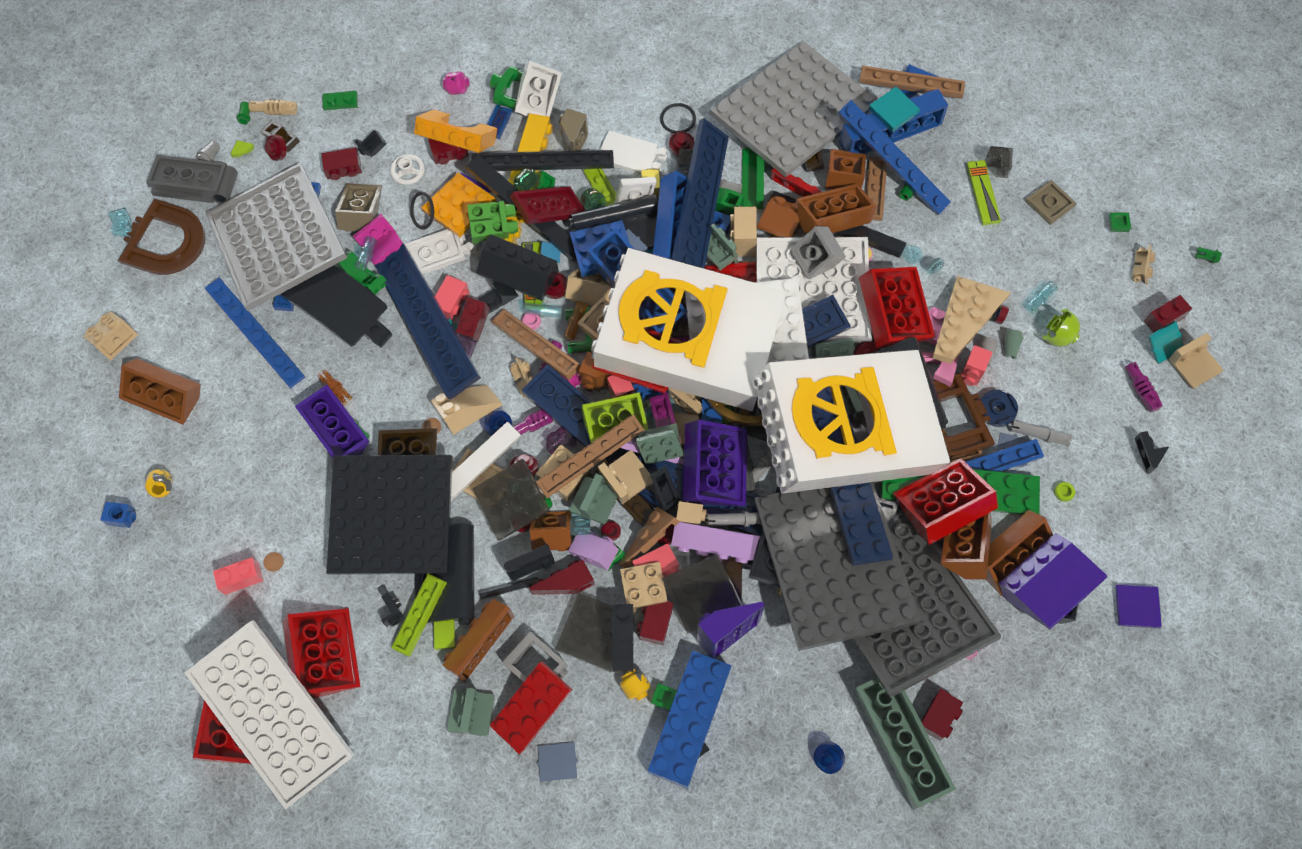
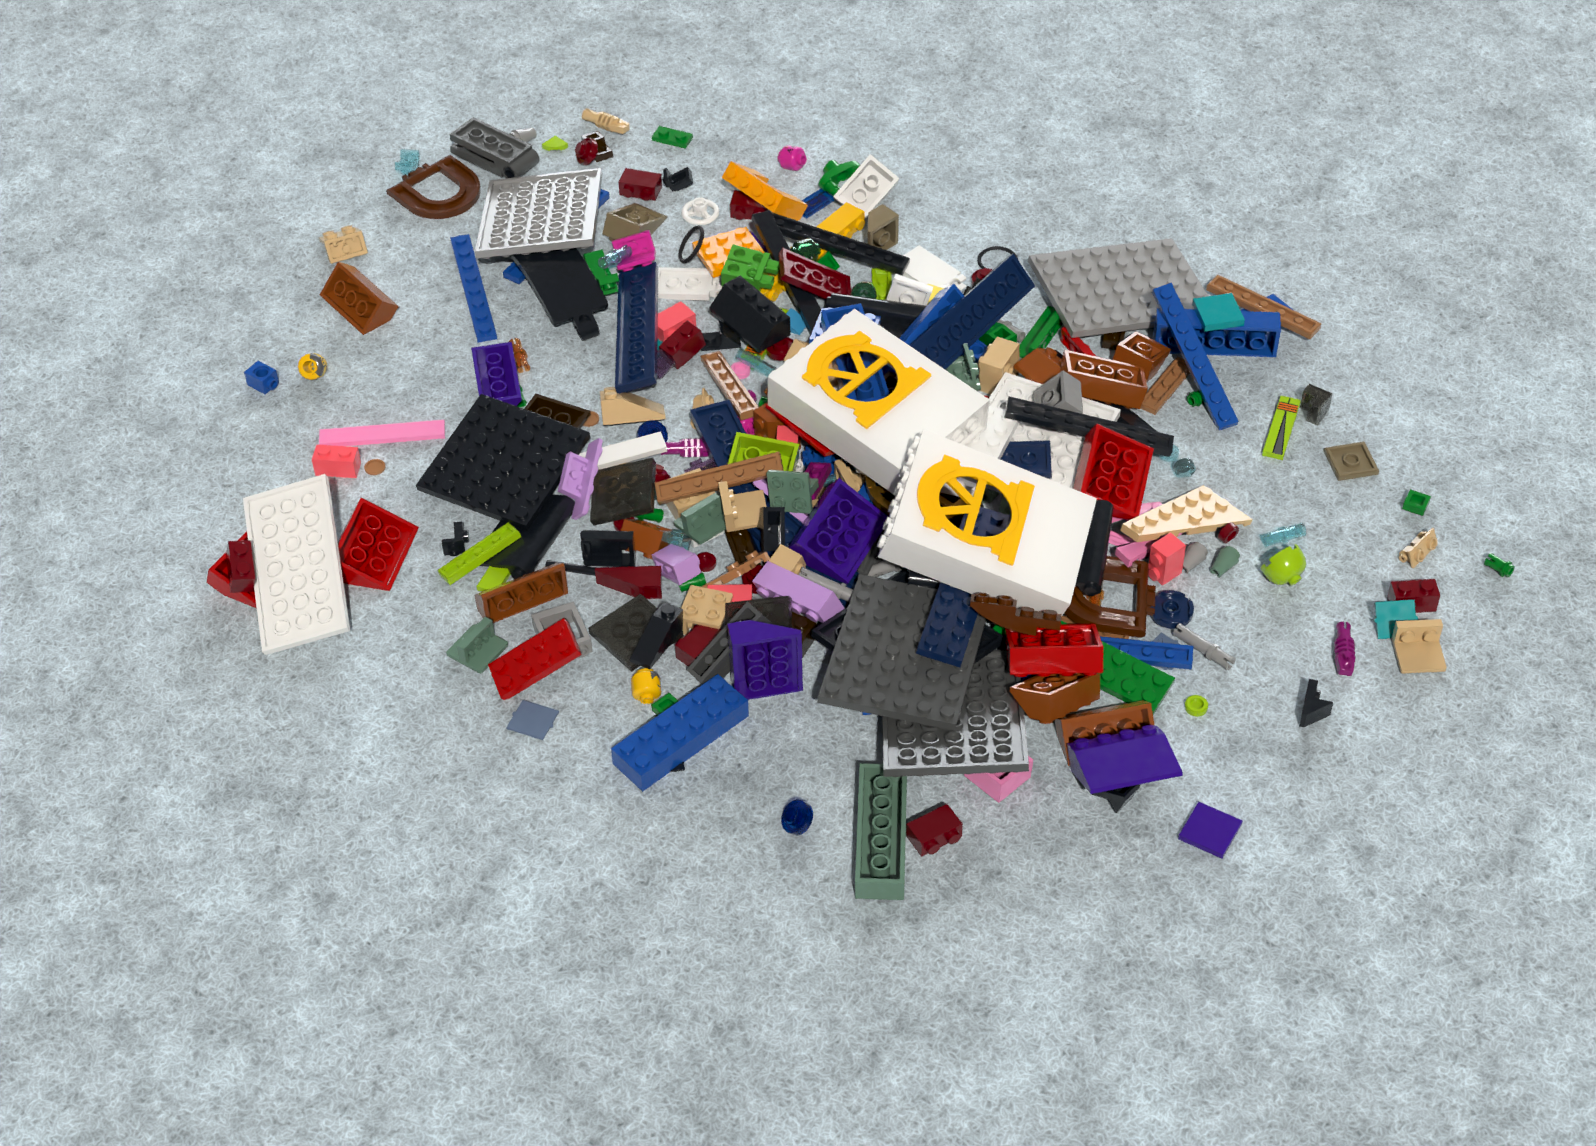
camera: 25 degrees right, 20 degrees down
green pin [236,102,251,125] -> none
none -> dark red brick [226,540,255,593]
none -> bright pink tile [319,420,445,446]
none -> lavender bracket [557,438,603,520]
none -> dark grey brick [686,601,773,685]
none -> reddish brown slope [970,592,1061,636]
none -> black plate [1004,396,1174,457]

